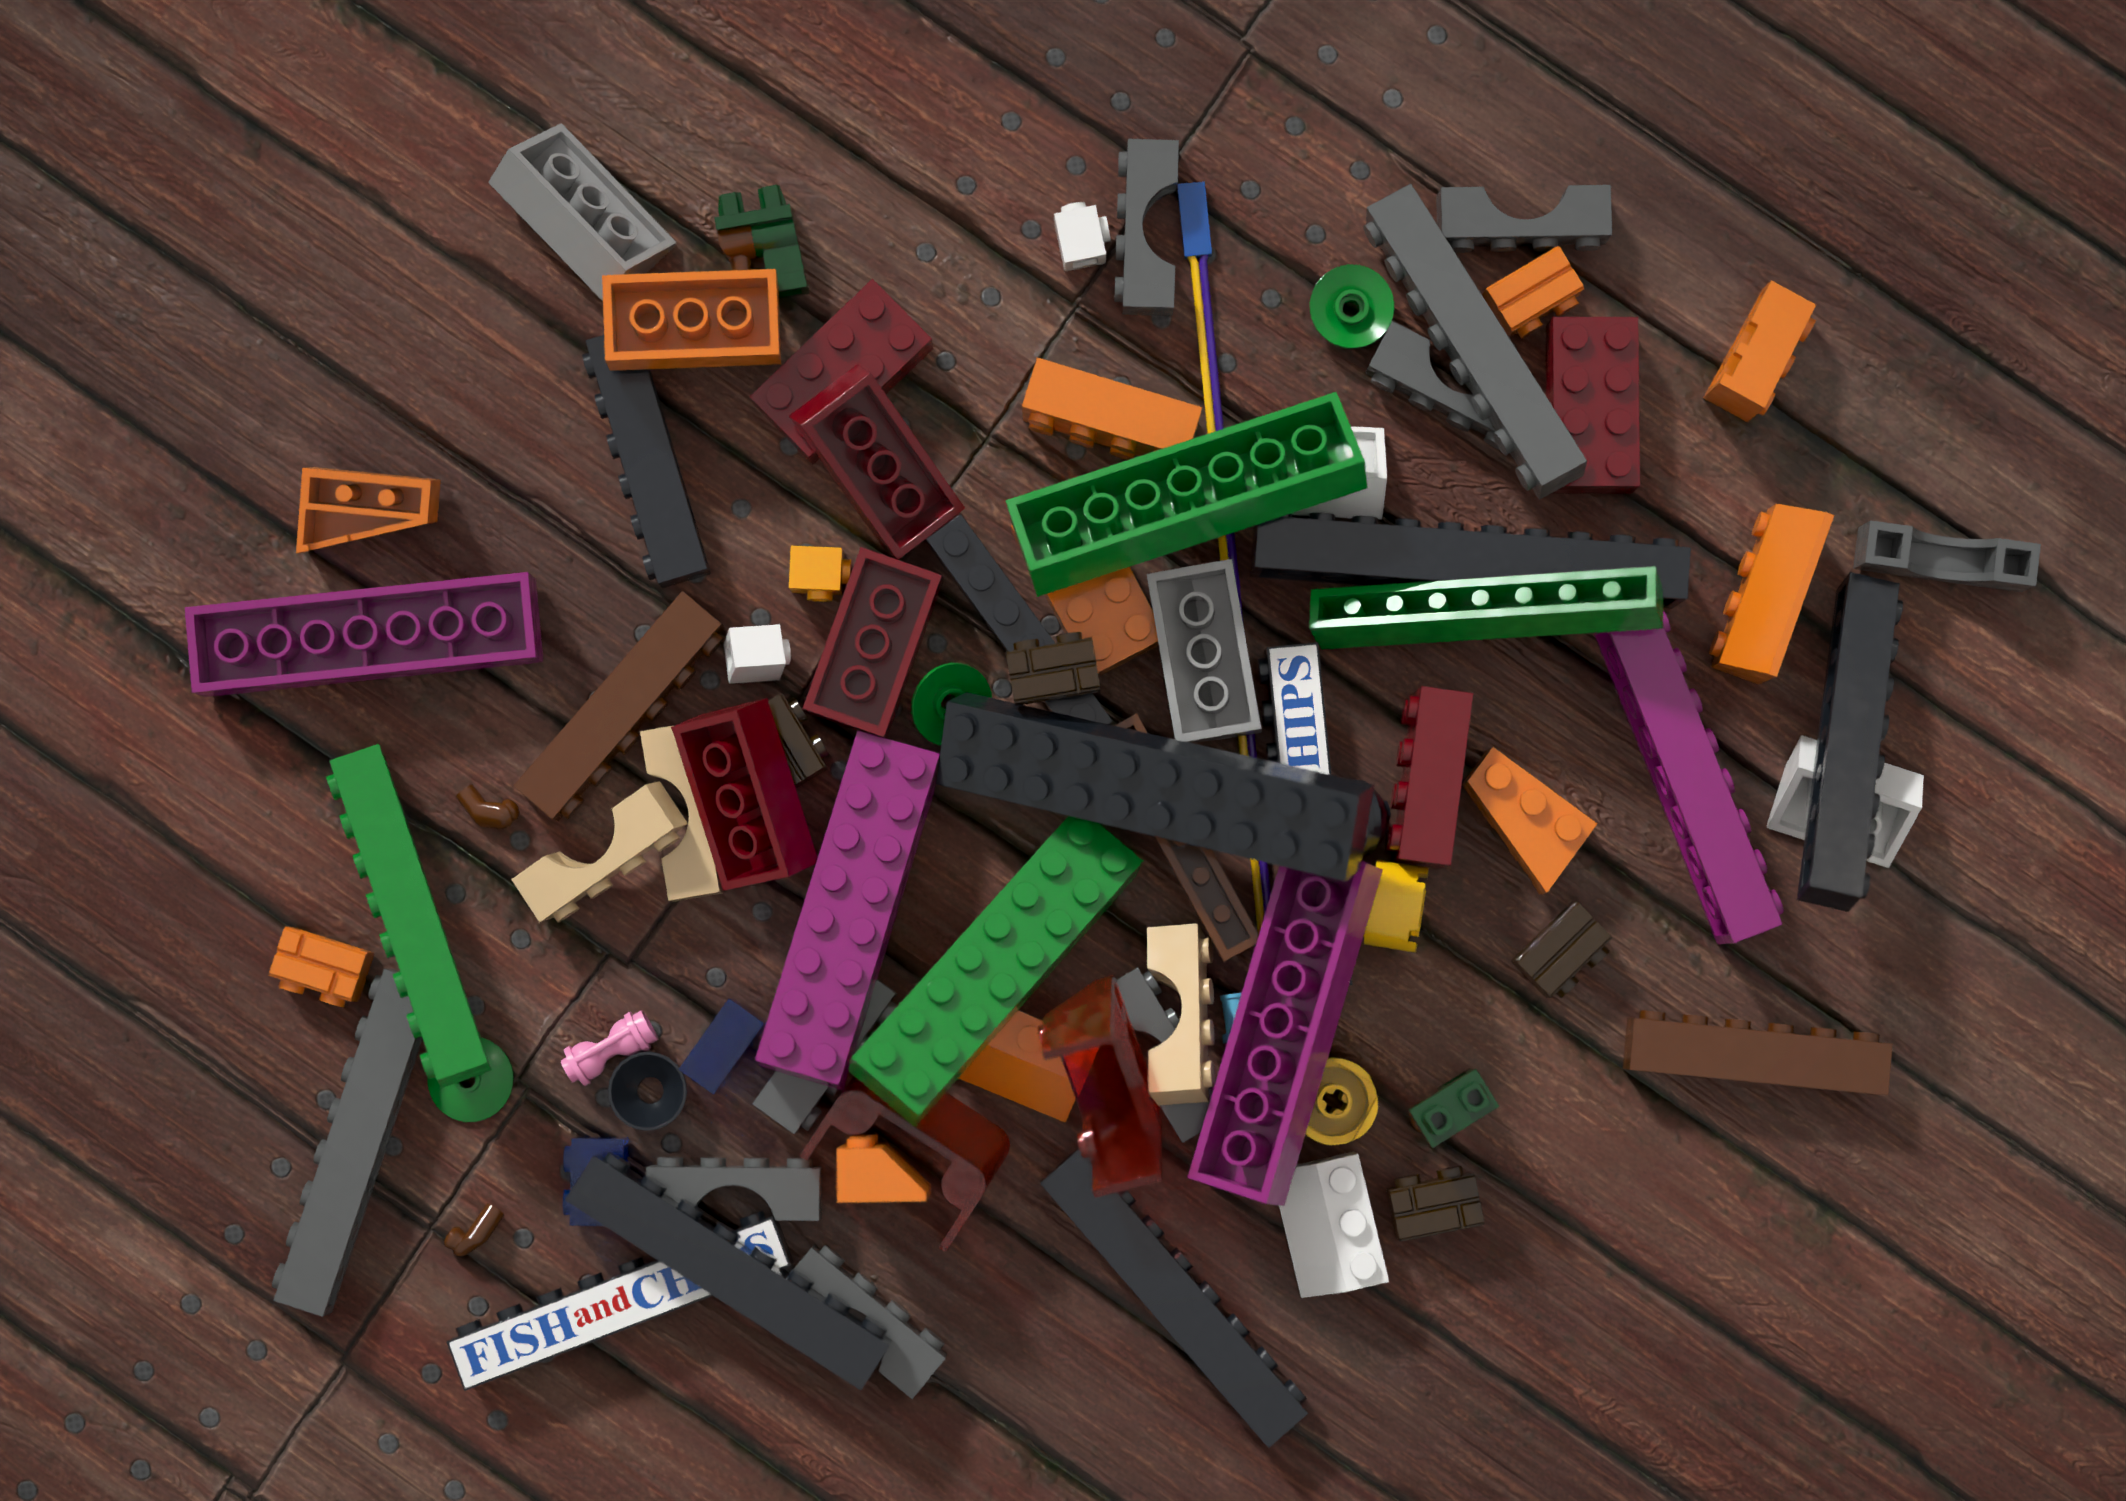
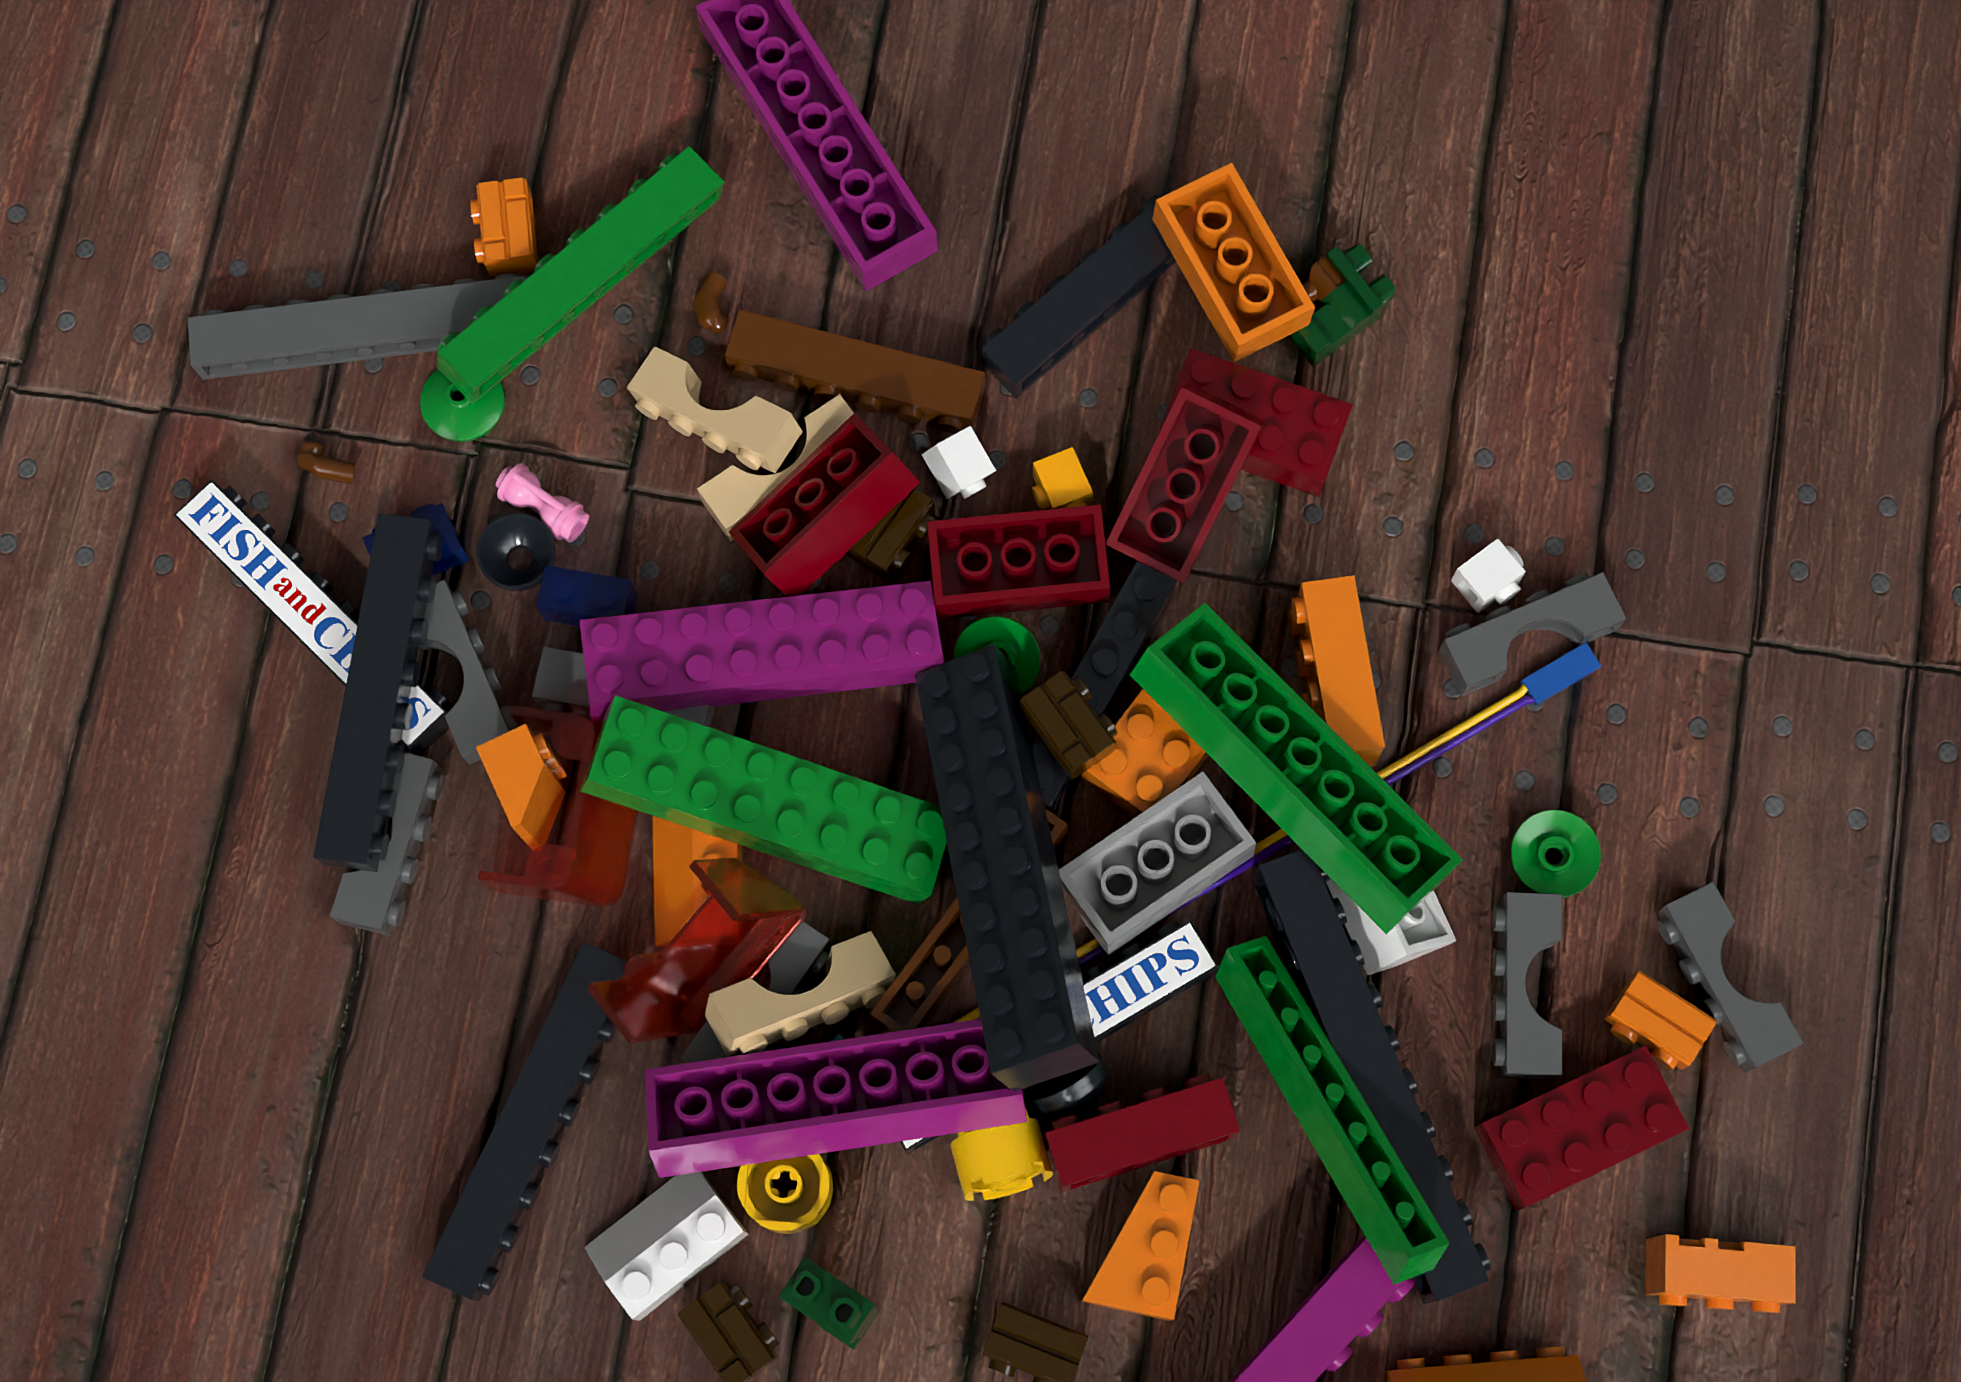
camera: 70 degrees right, 10 degrees down
orange wedge [296,467,441,553] -> none
light grey slope [488,123,677,301] -> none
dark grey brick [1363,184,1587,500] -> none

